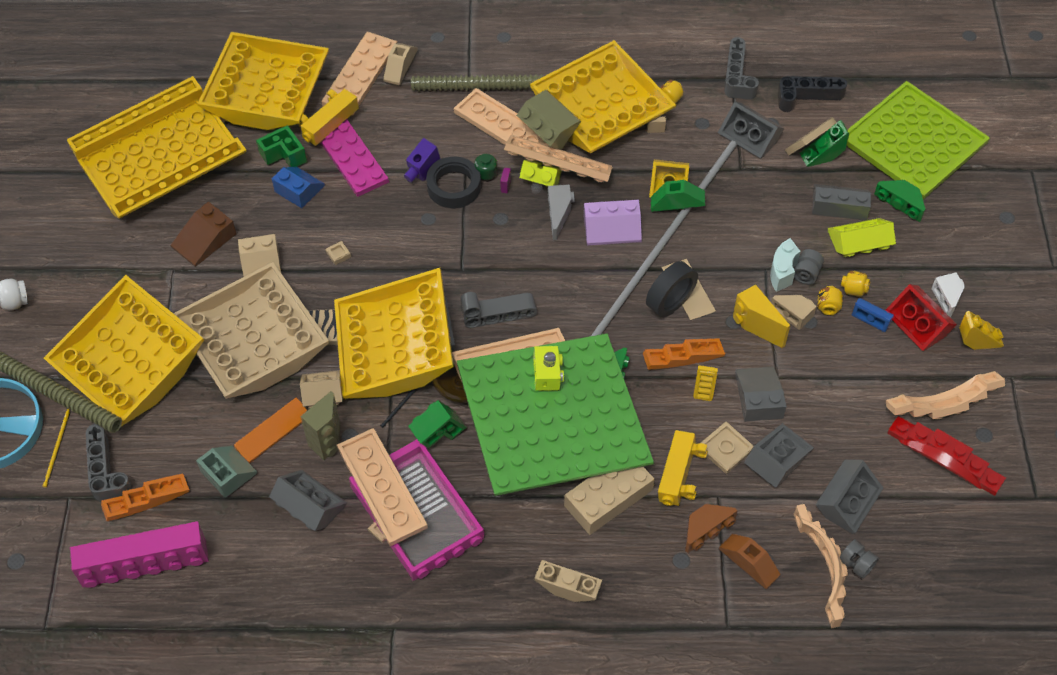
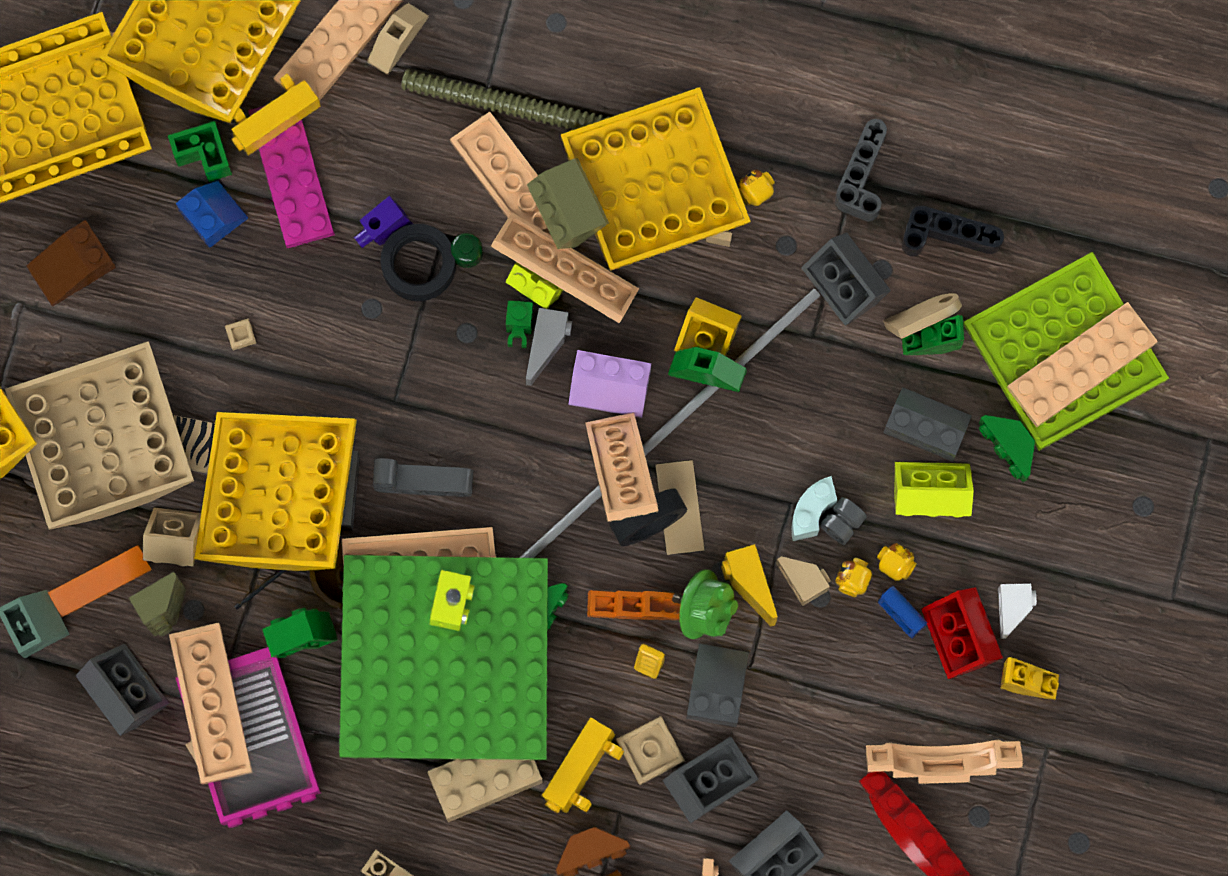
camera: 15 degrees right, 20 degrees up
tan slope [238,234,281,277] -> none
magenta tile [500,168,511,193] -> none
none -> green brick [506,301,534,348]
none -> light nougat plate [585,413,658,521]
none -> bright green piece [672,569,738,639]
none -> light nougat plate [1007,302,1158,428]

